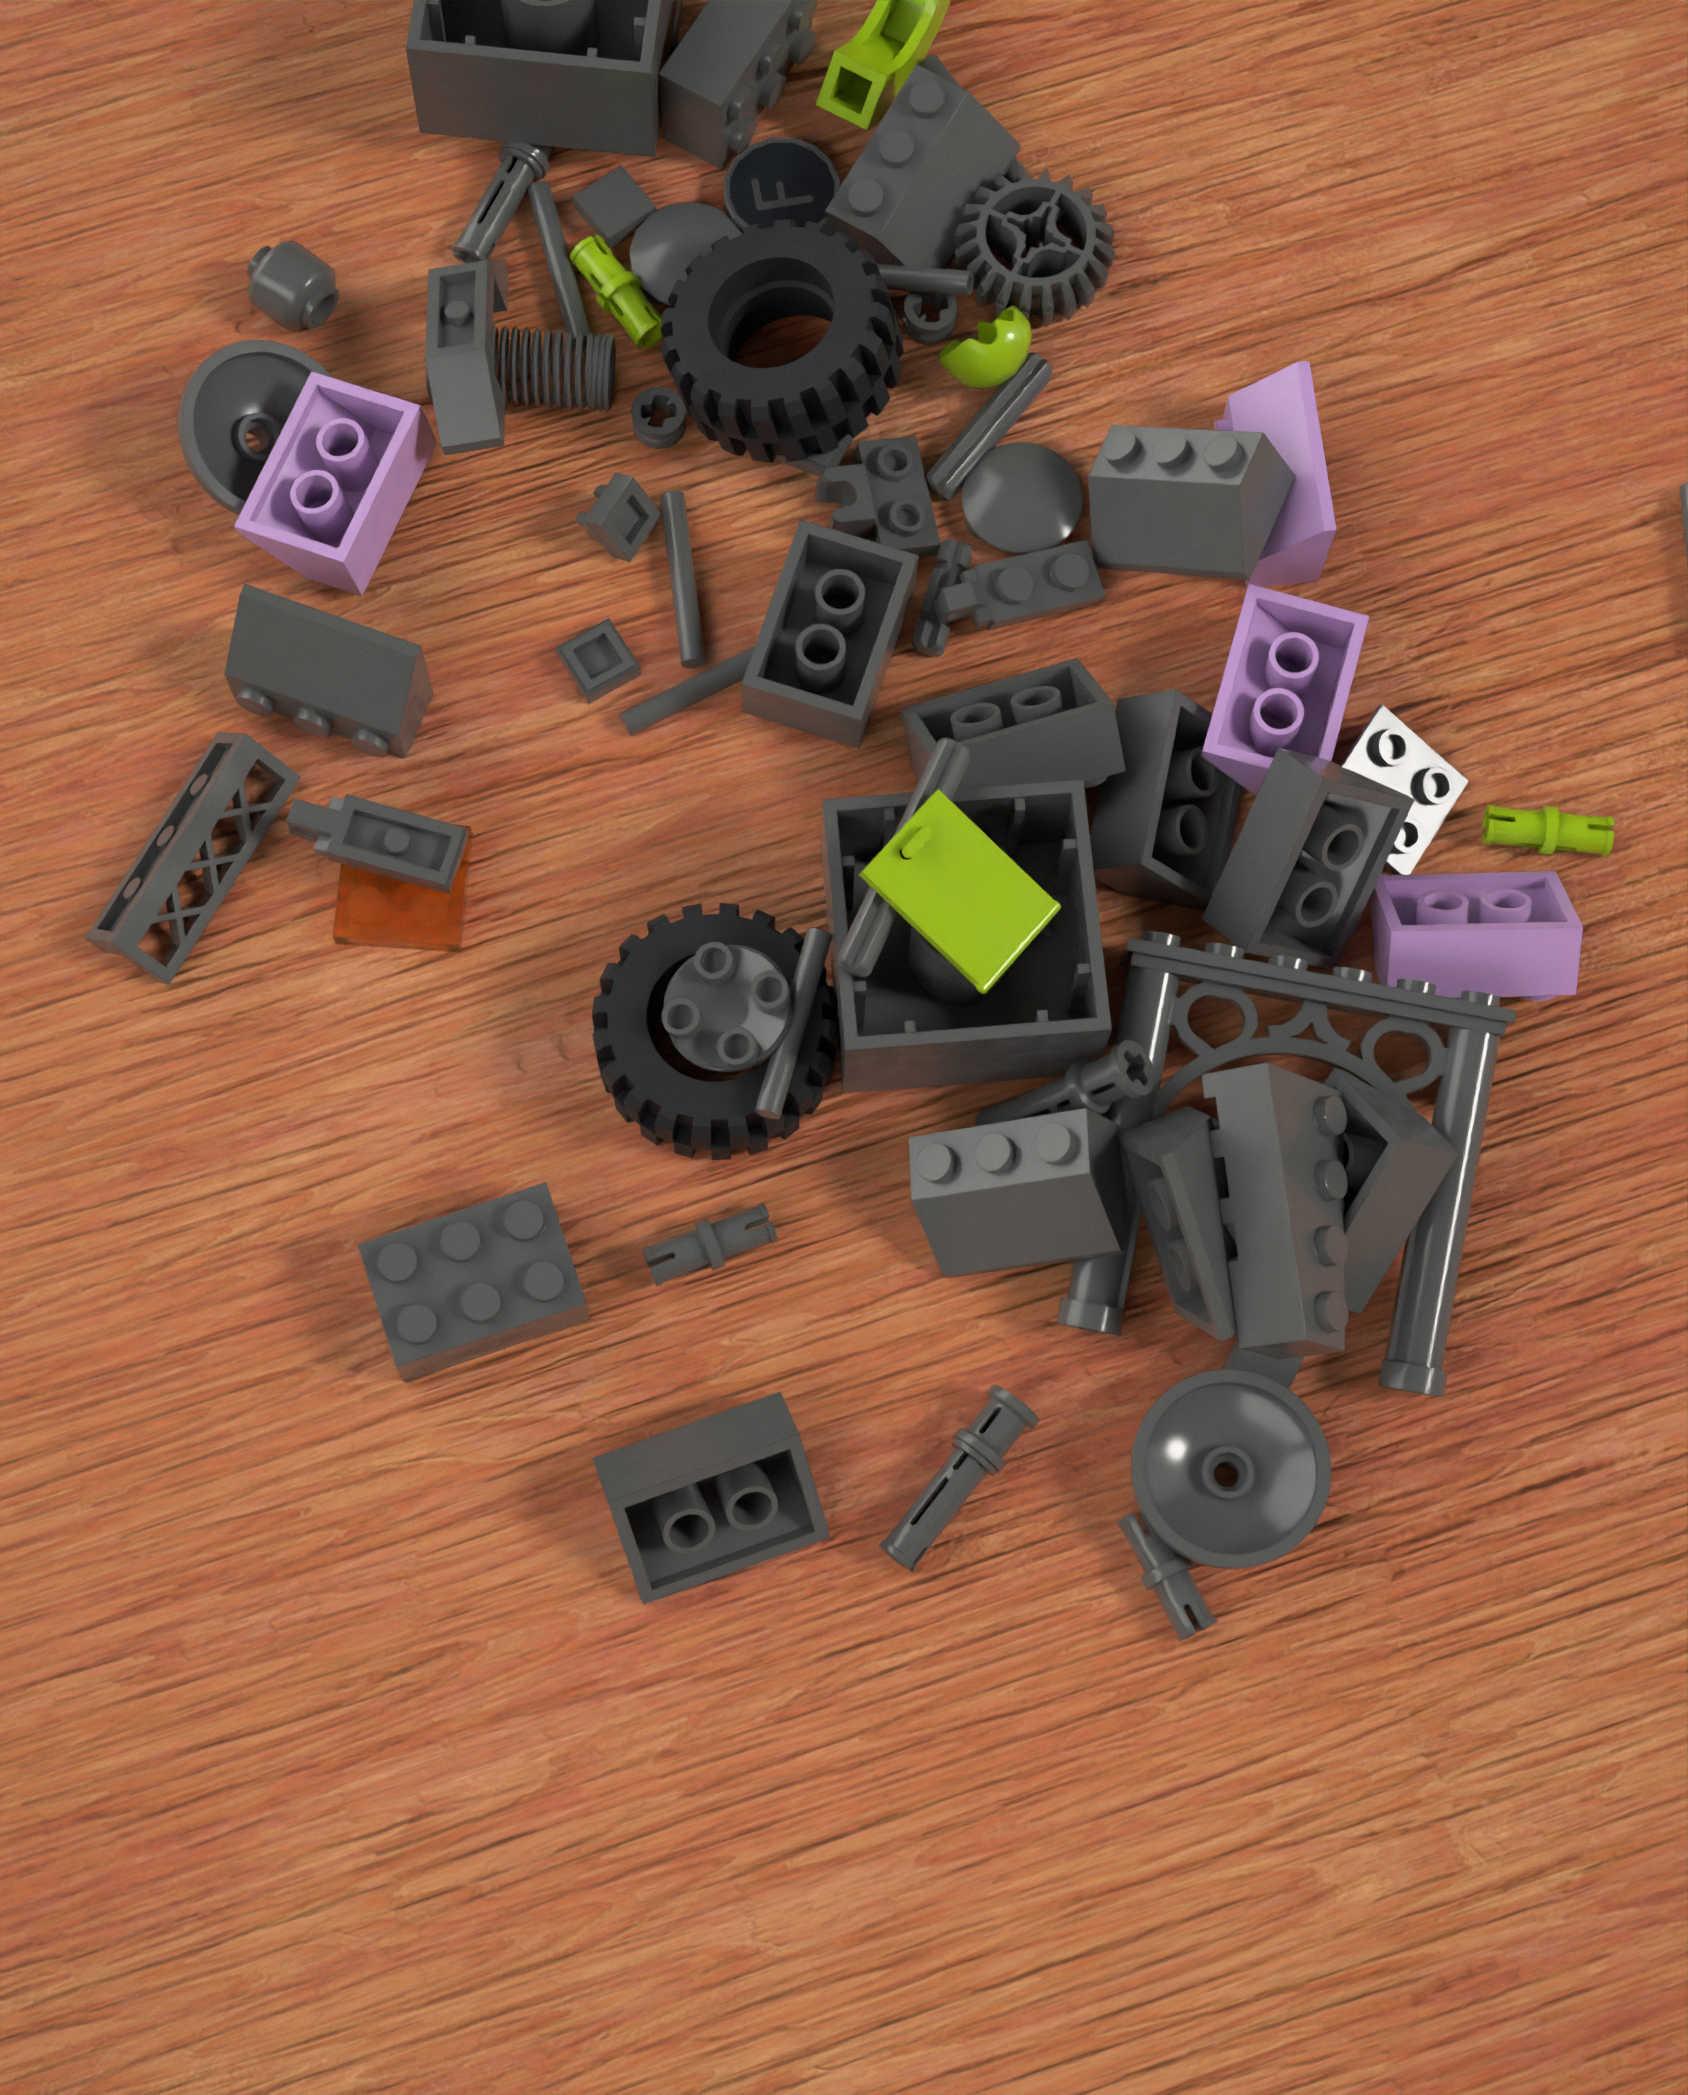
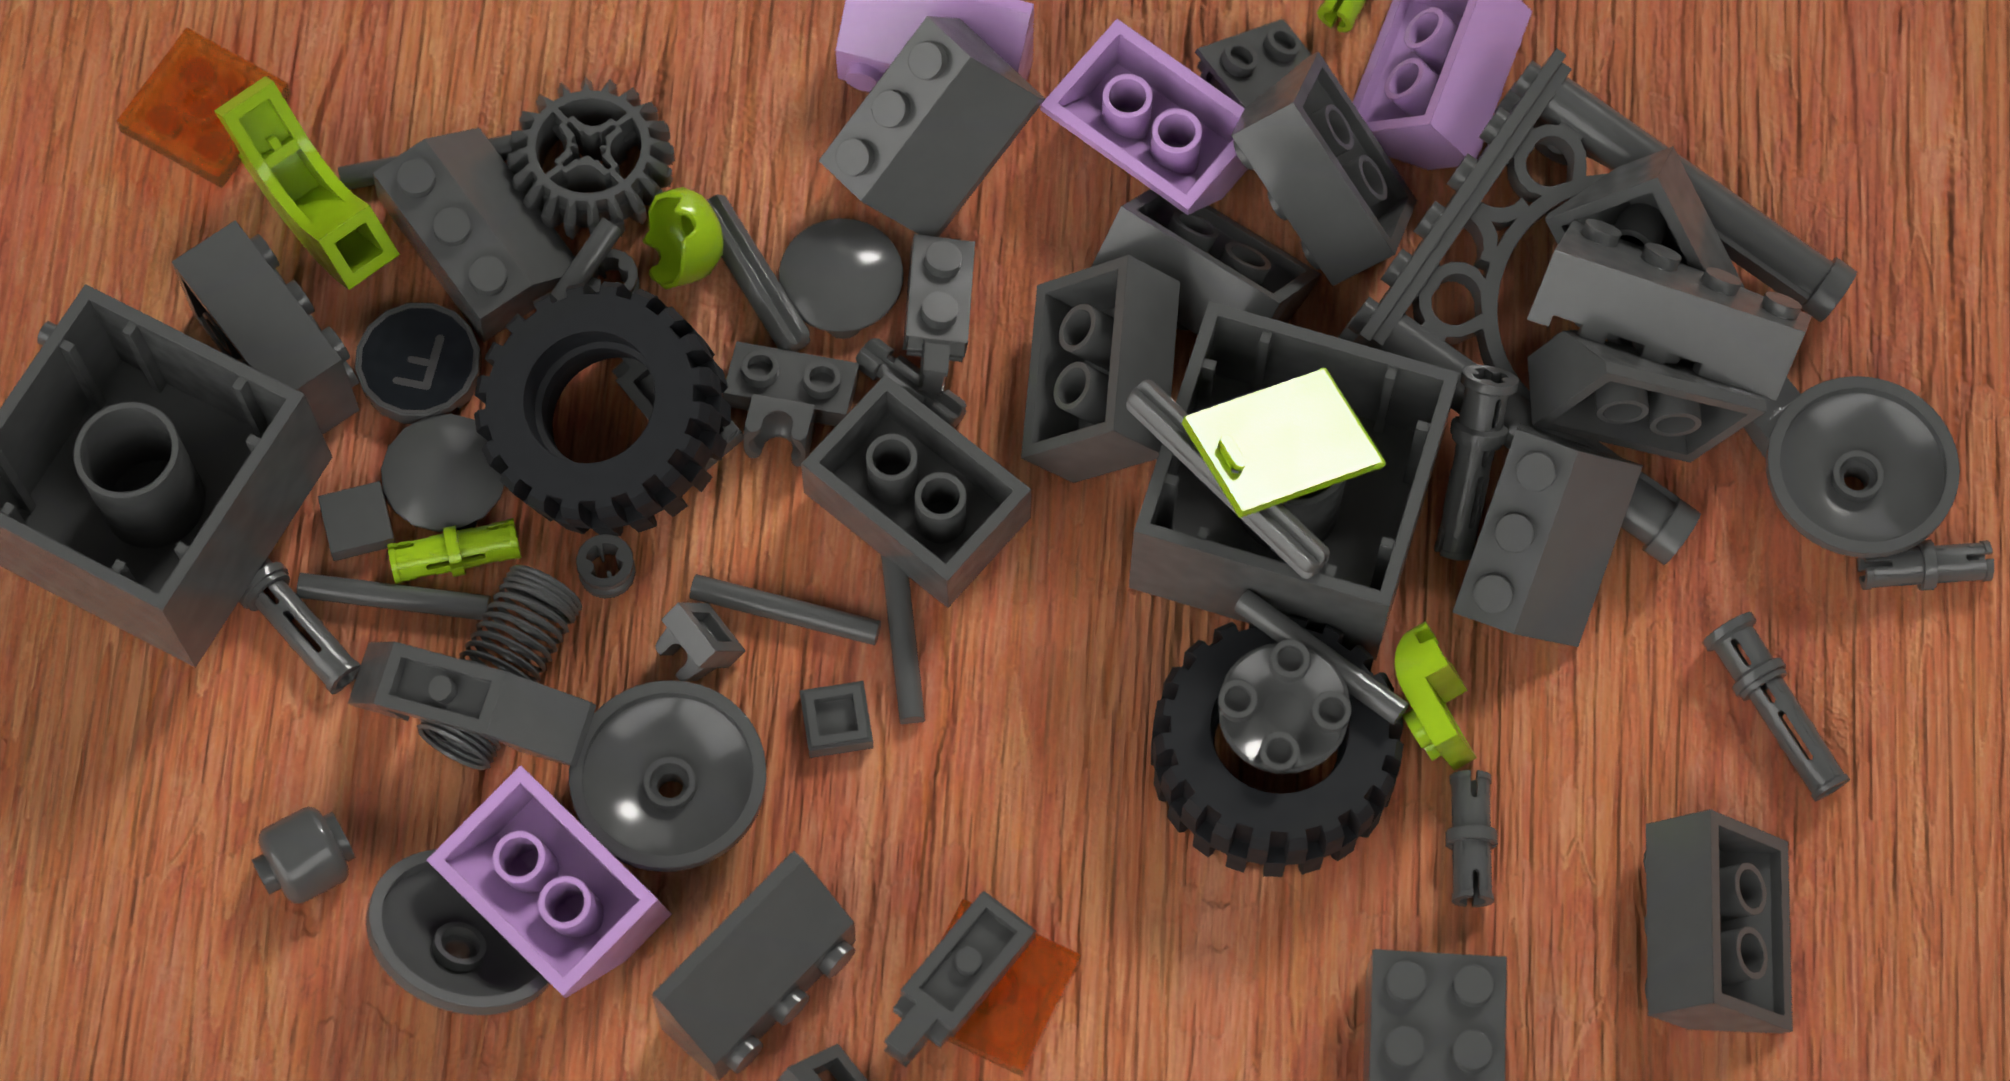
camera: 65 degrees left, 5 degrees down
none -> dark grey dish [569,680,767,872]
none -> lime slope [1395,621,1477,771]

